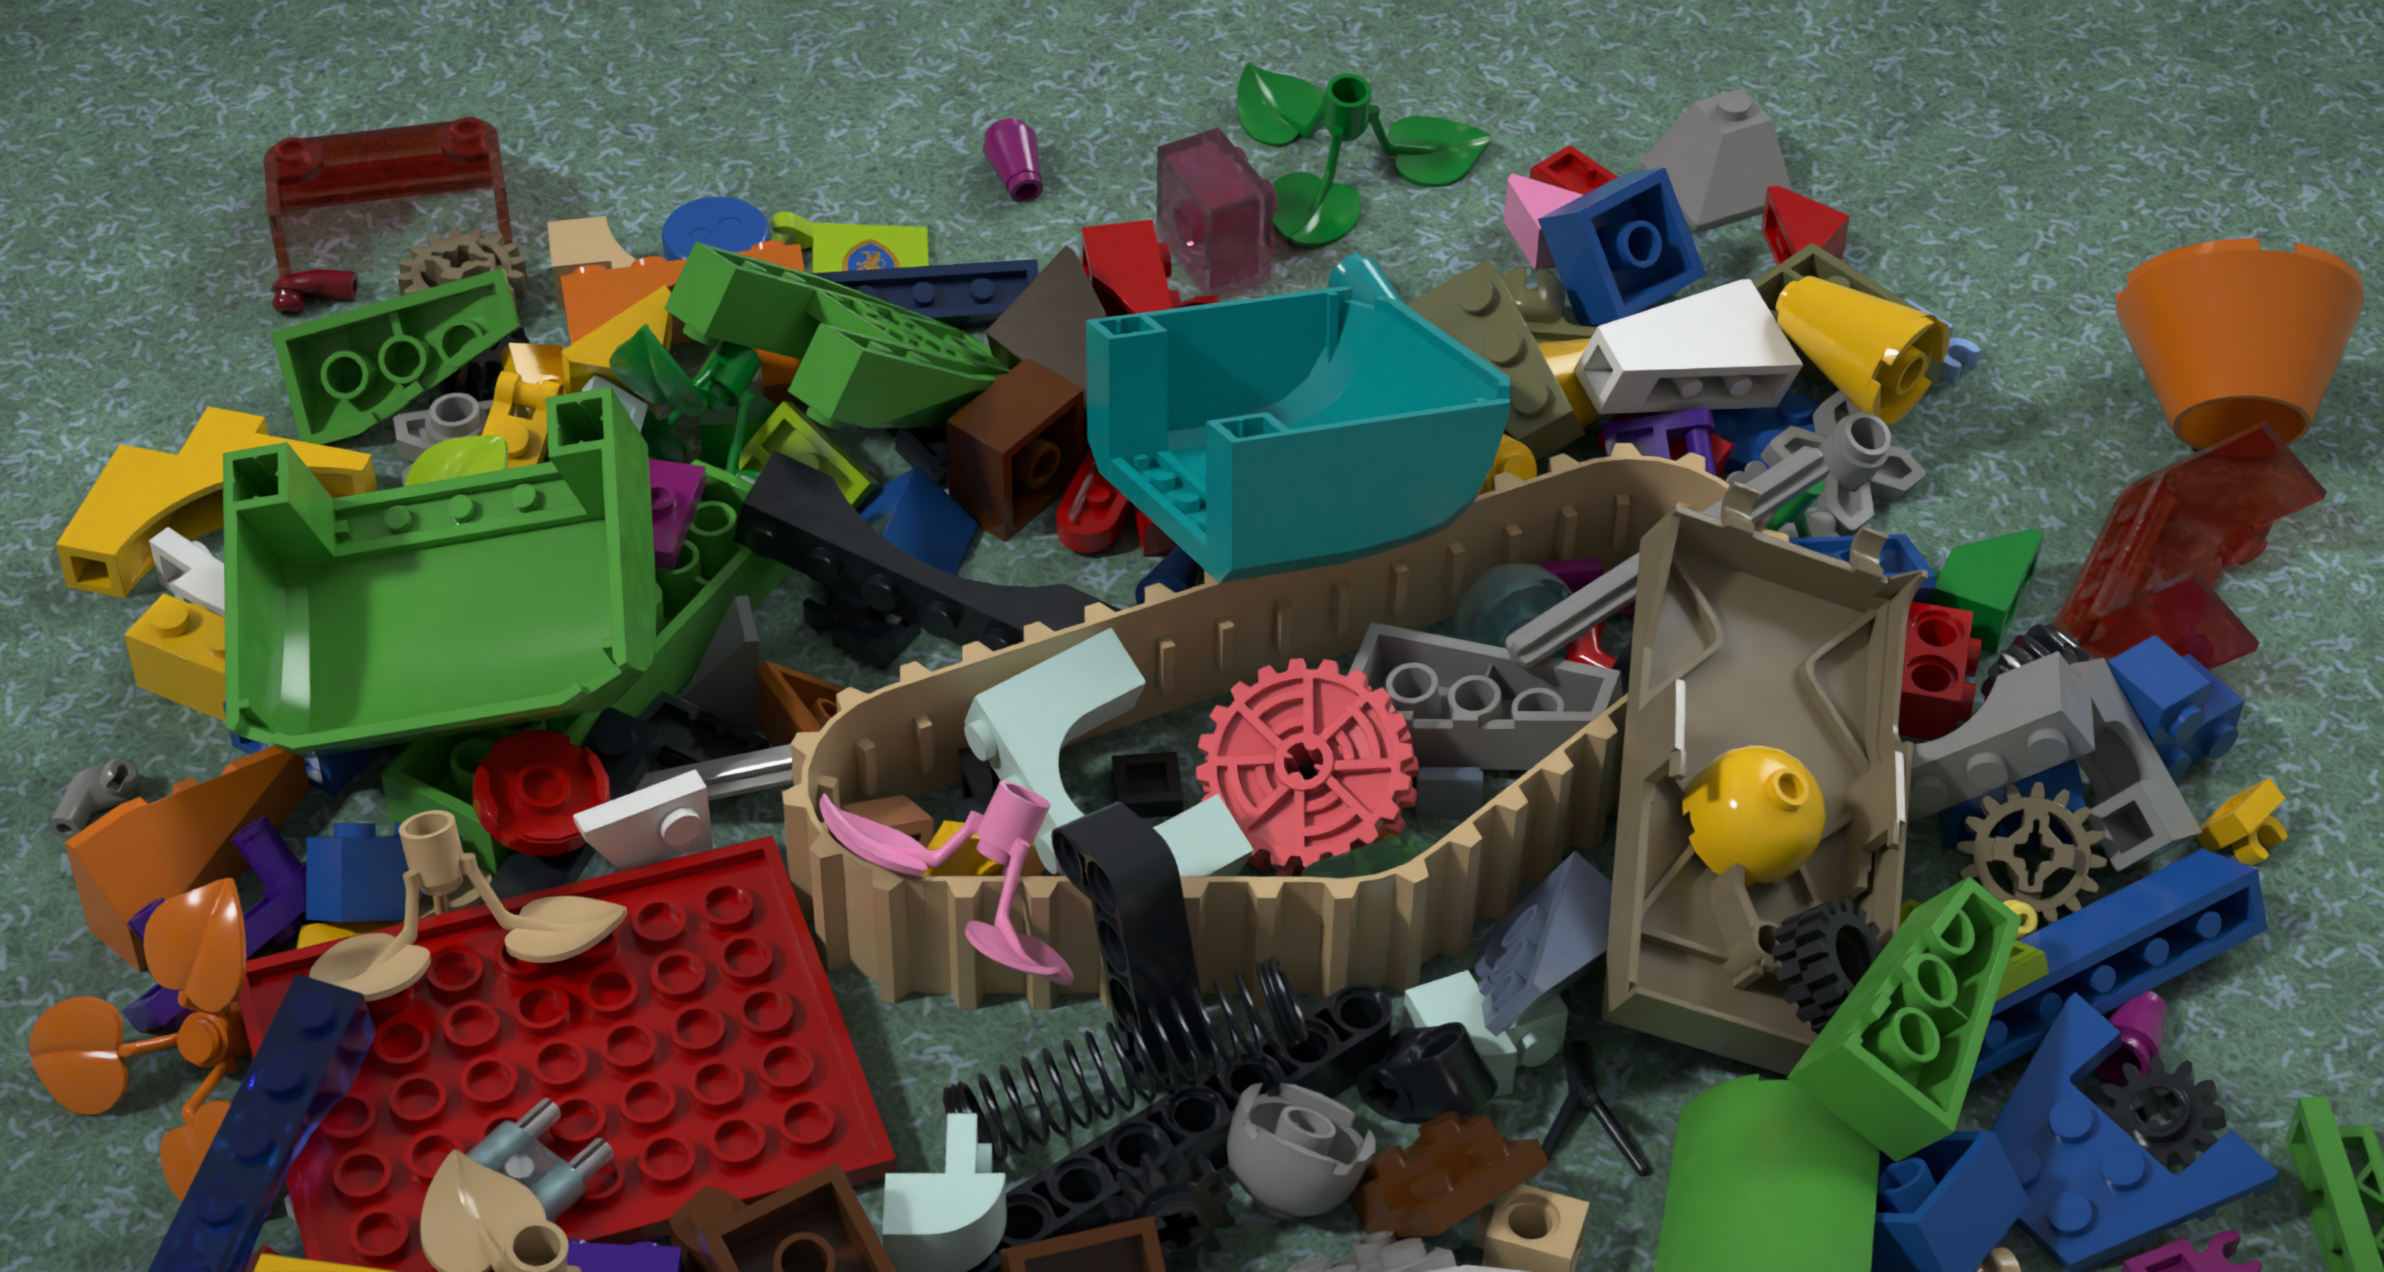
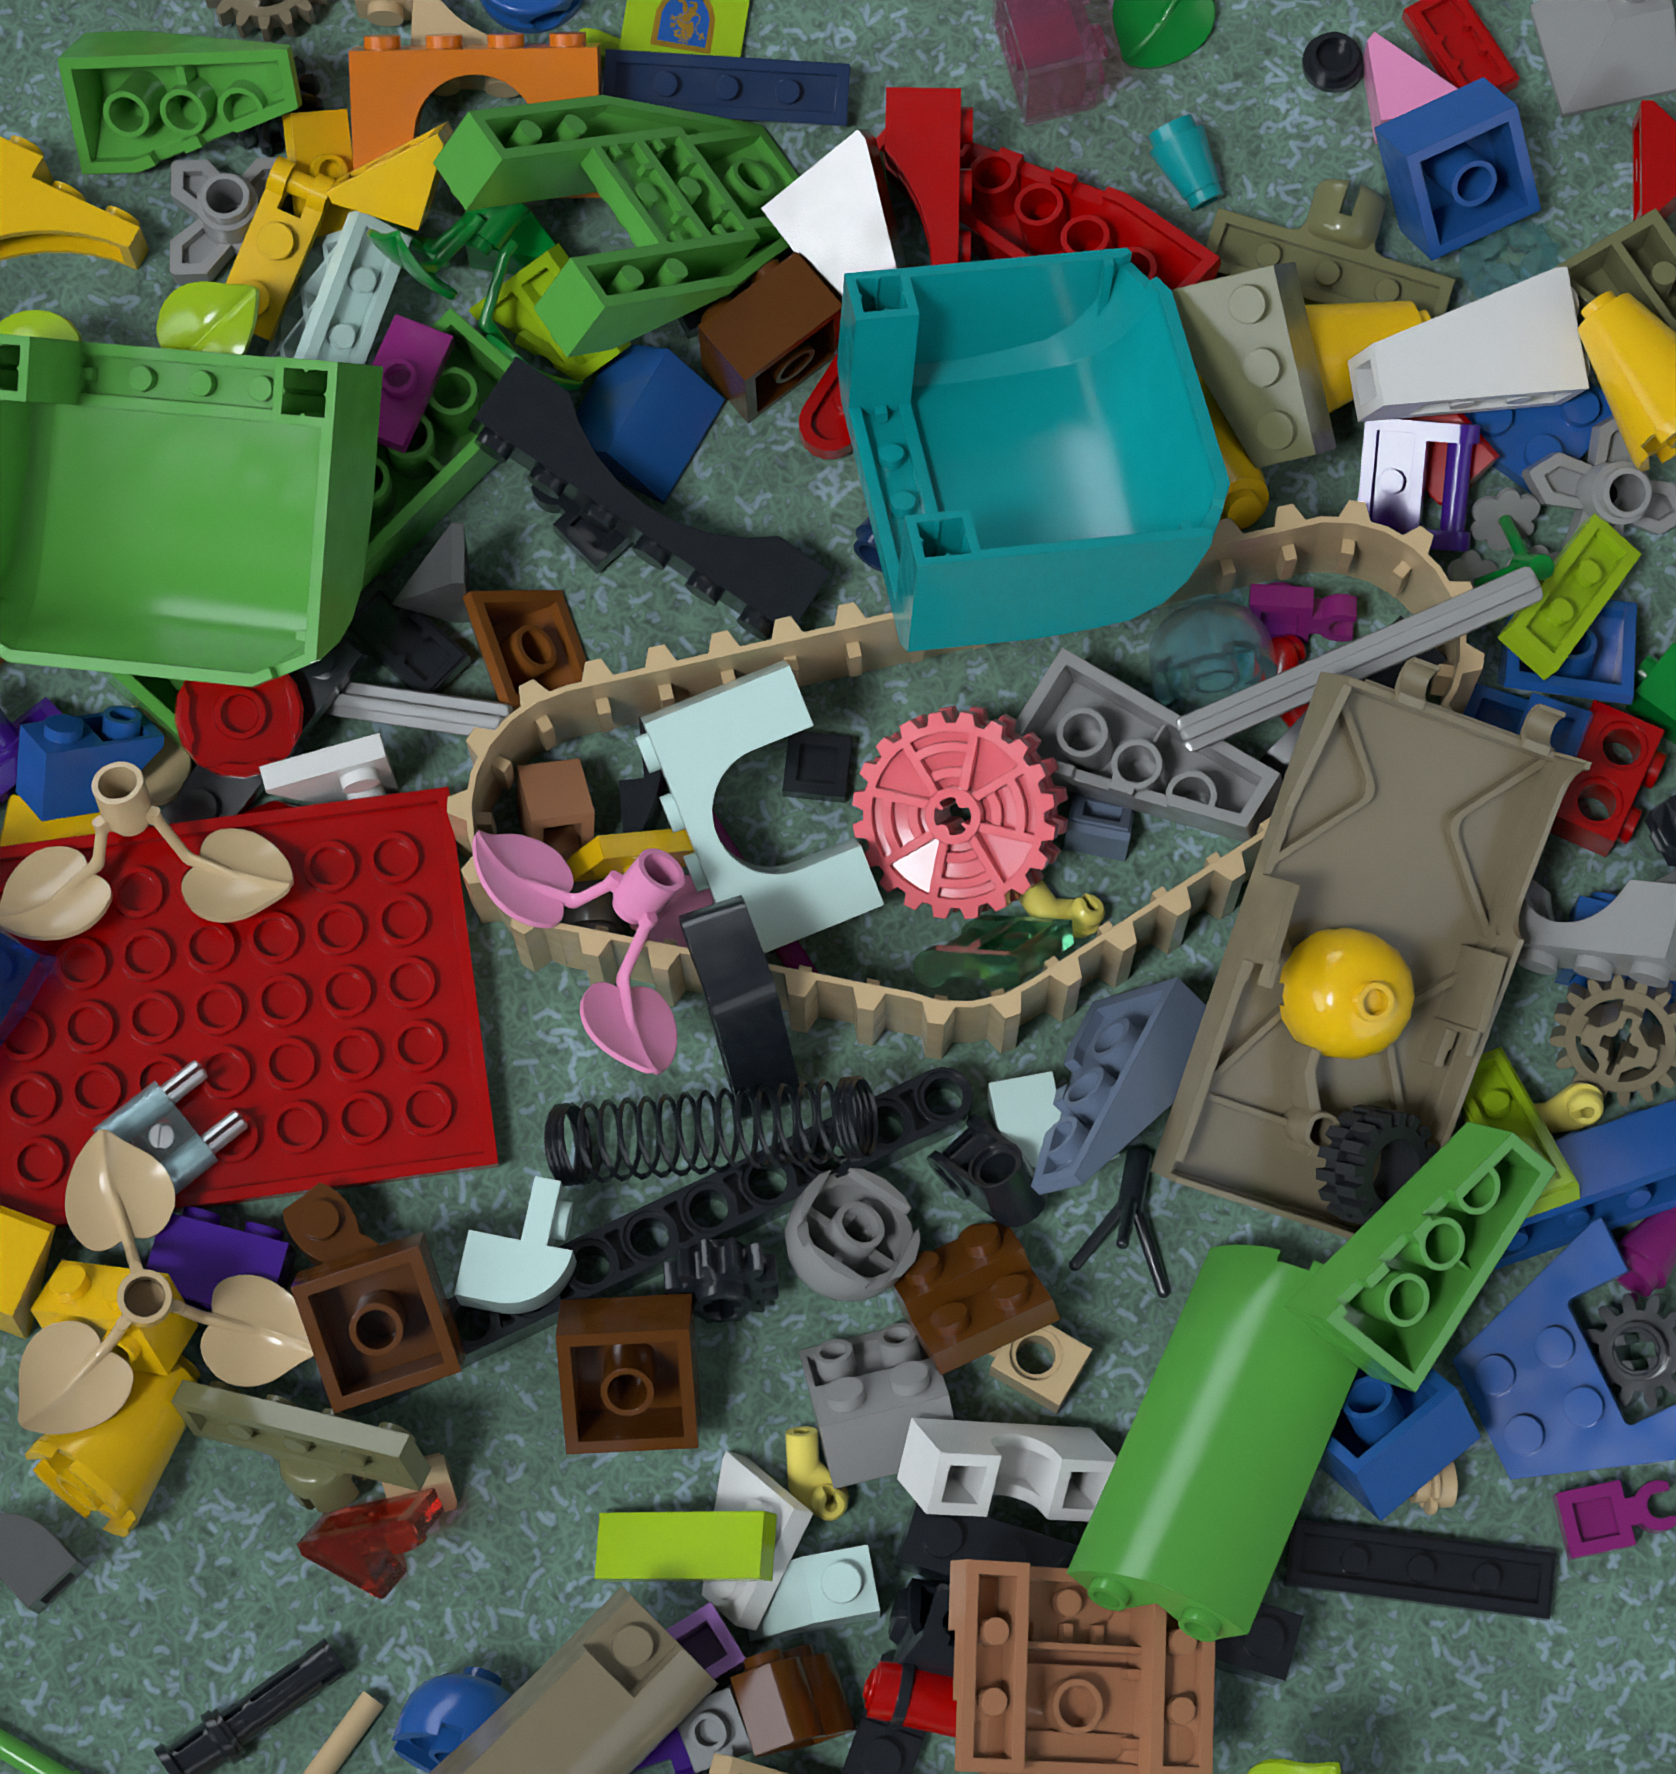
camera: 15 degrees right, 30 degrees up
none -> black plate [1302,32,1363,93]
none -> lime plate [1497,513,1641,681]

